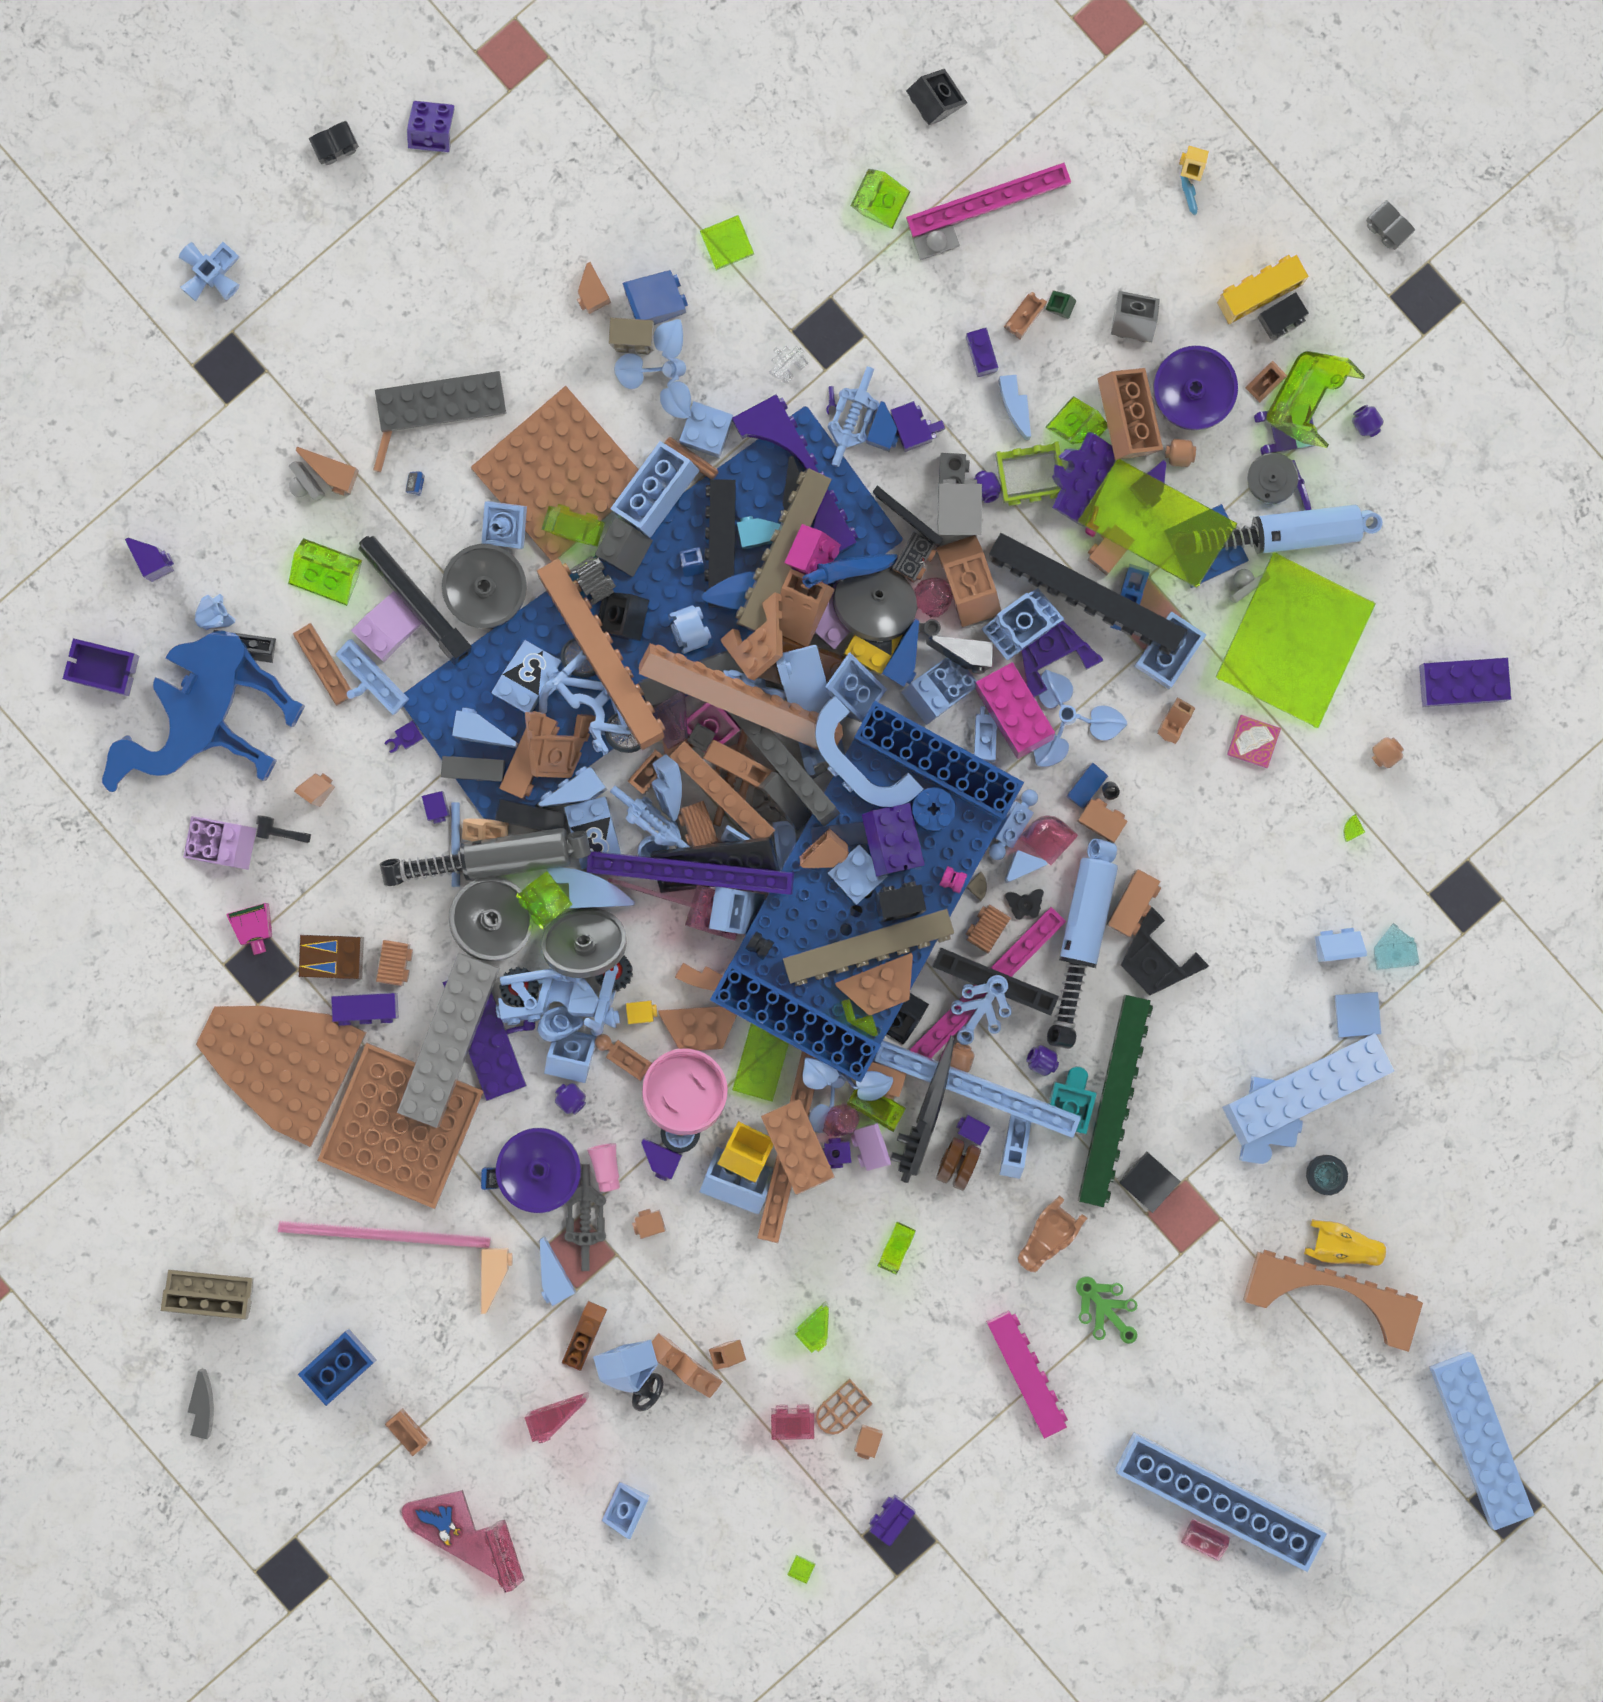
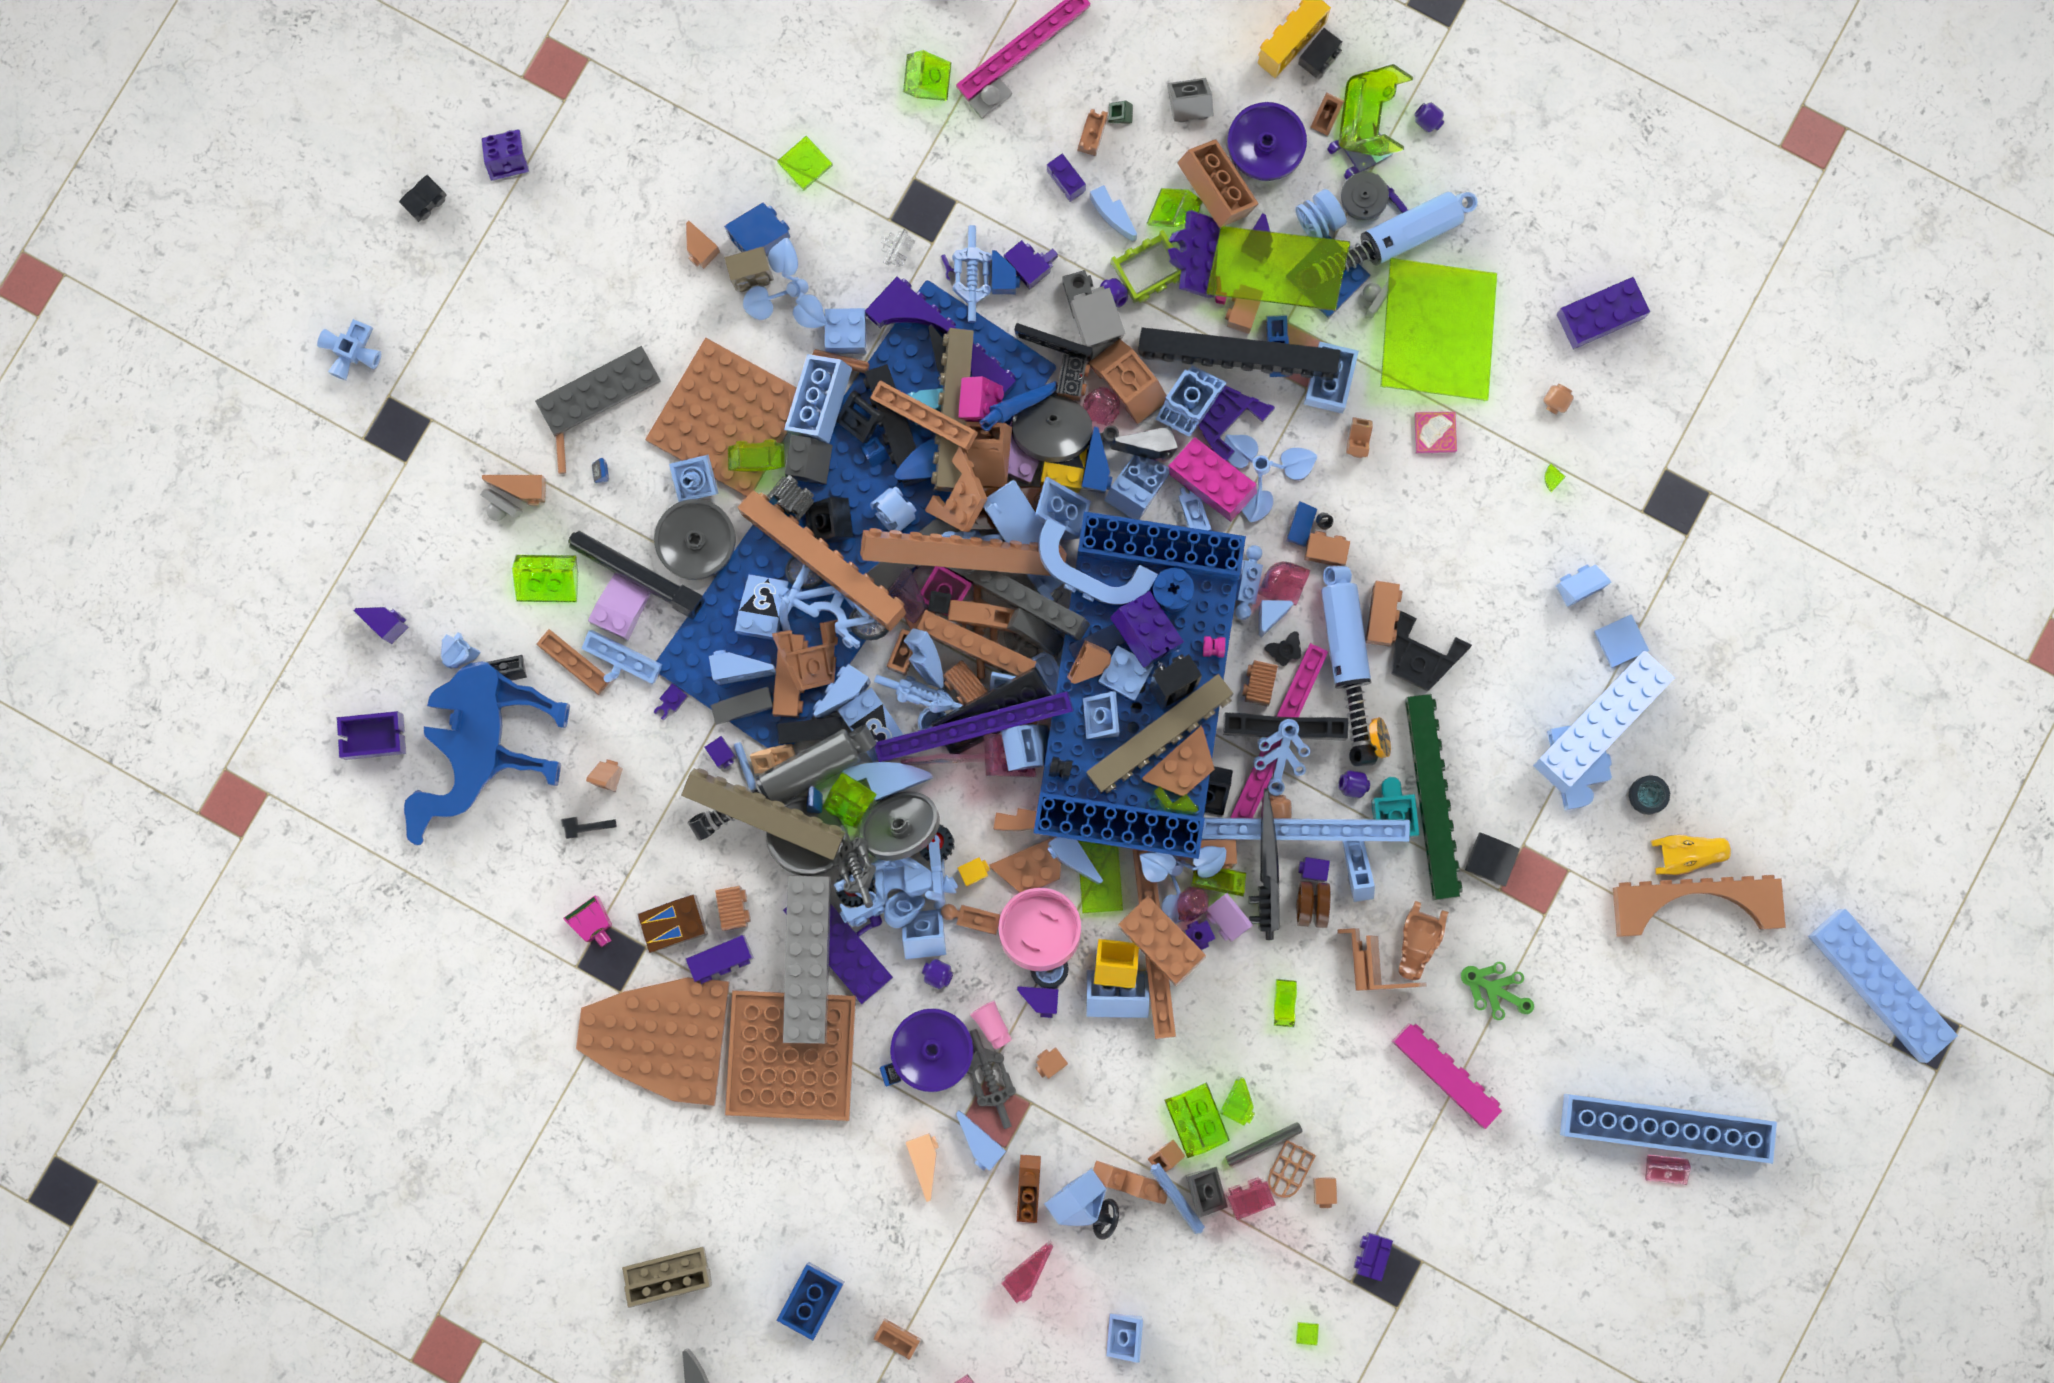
camera: 15 degrees left, 5 degrees down
lavender slope [183,816,257,870] -> none
bright pink axle [278,1221,491,1248] -> none
dark tan tile [966,872,987,902] -> none
nougat head [1165,439,1196,467] -> none
clear light blue slope [1374,923,1419,970] -> none
none -> dark tan brick [681,768,846,860]
none -> blue slope [806,786,823,813]
none -> dark grey bar [833,825,876,908]
none -> black plate [836,391,885,443]
none -> nougat plate [870,381,978,451]
none -> light blue slope [1047,837,1103,885]
none -> light blue slope [1083,691,1119,739]
none -> light blue axle [1150,1163,1205,1234]
none -> clear neon green slope [1164,1082,1230,1158]
none -> dark grey slope [1186,1167,1228,1218]
none -> dark grey axle [1225,1122,1303,1166]
none -> light blue wheel [1295,189,1347,242]
none -> nougat piece [1337,928,1427,991]
none -> tile [1369,717,1391,758]

